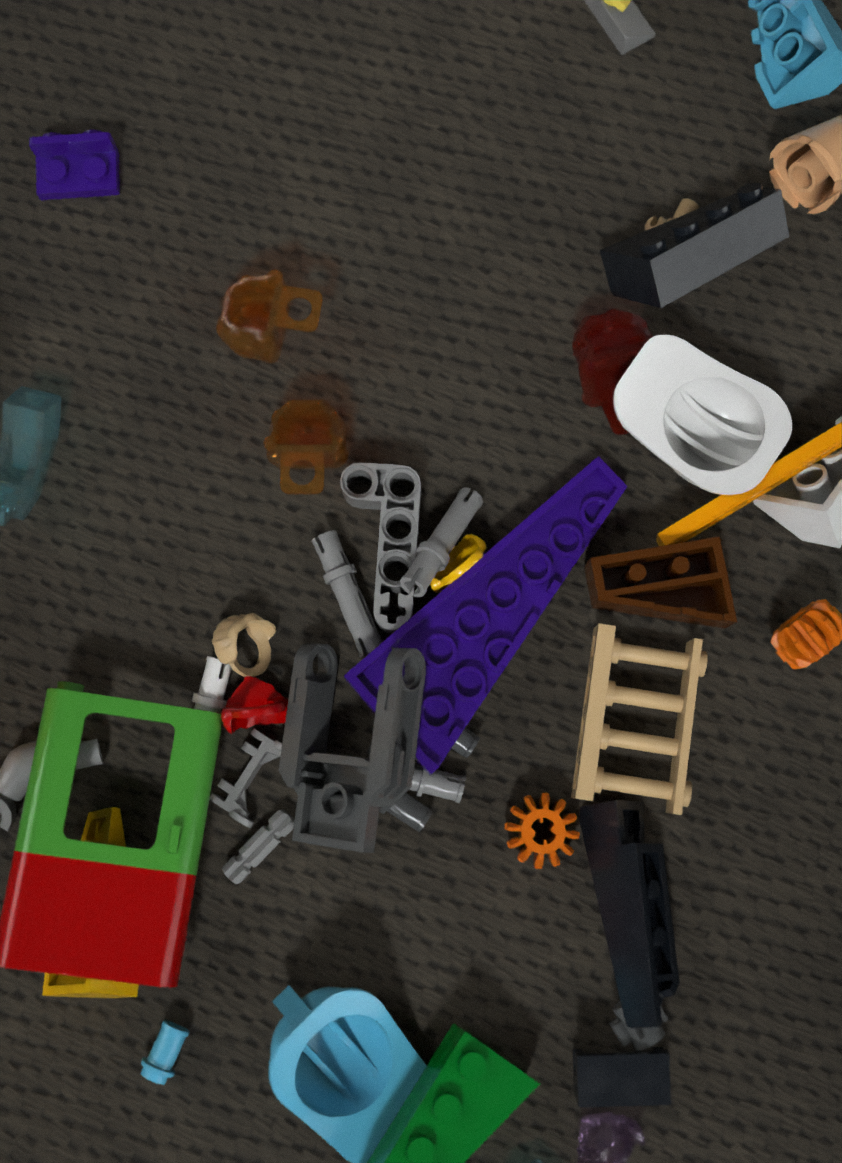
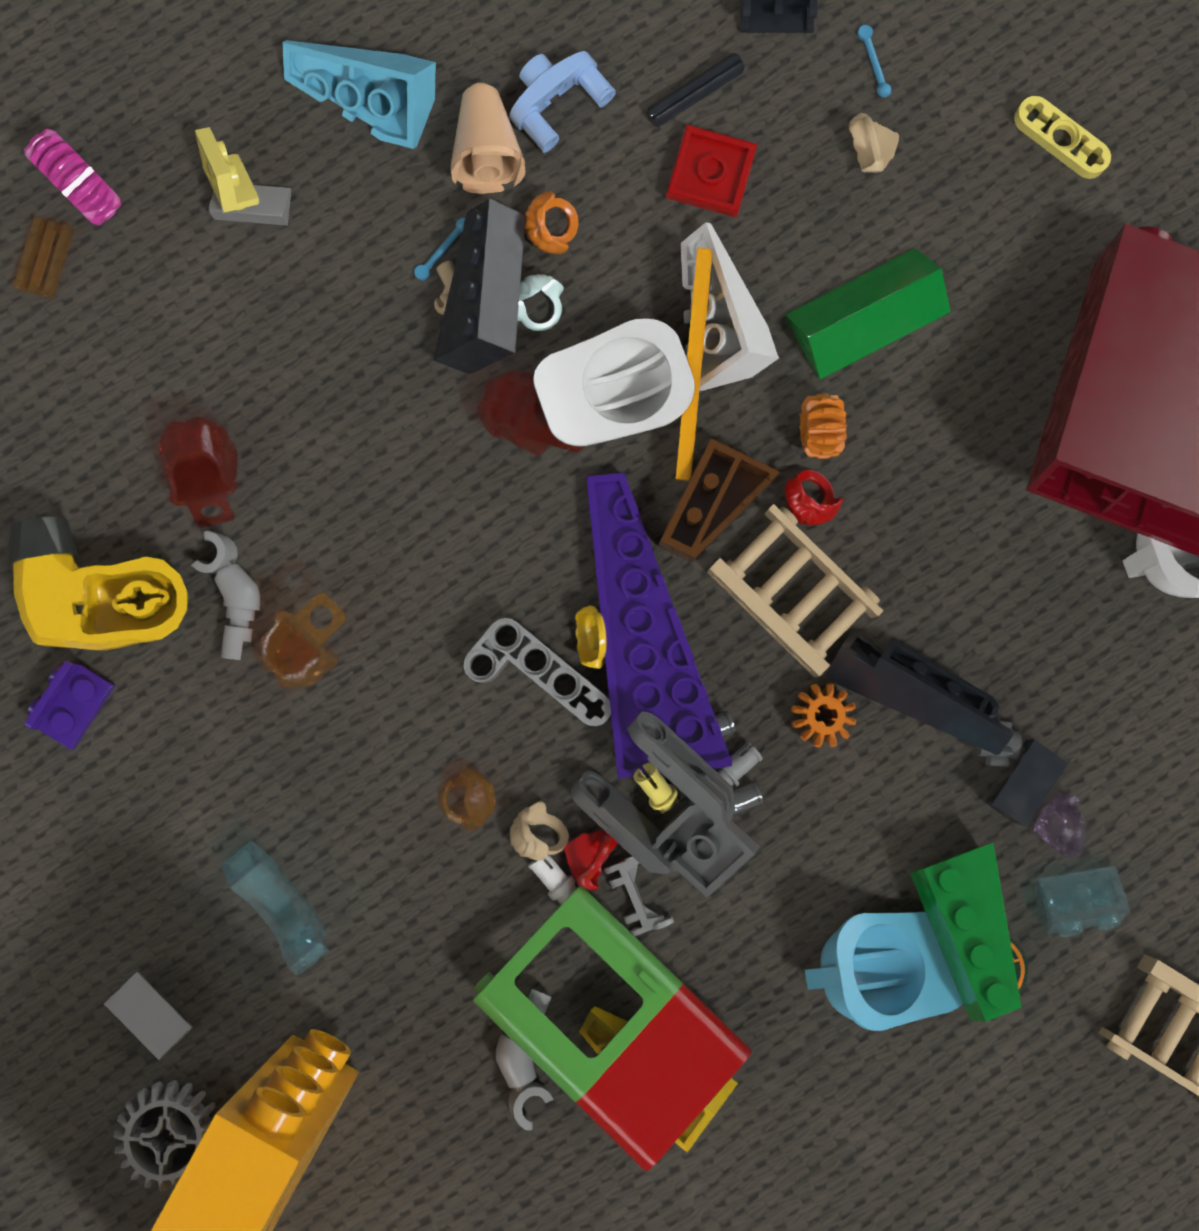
camera: 60 degrees left, 5 degrees up
medium azure pin [140,1020,190,1085] -> none
light grey axle [222,809,295,884] -> none
clear orange piece [264,399,349,495] -> none
light grey pin [311,530,383,658] -> none
light grey pin [400,487,483,597] -> none
none -> yellow piece [10,517,189,651]
none -> clear red piece [158,417,238,528]
none -> light grey piece [191,531,260,660]
none -> dark azure hinge [414,218,465,281]
none -> clear orange piece [440,768,496,833]
none -> light aqua piece [517,274,564,331]
none -> orange piece [524,191,579,255]
none -> light yellow piece [634,763,679,814]
none -> red piece [785,470,843,526]

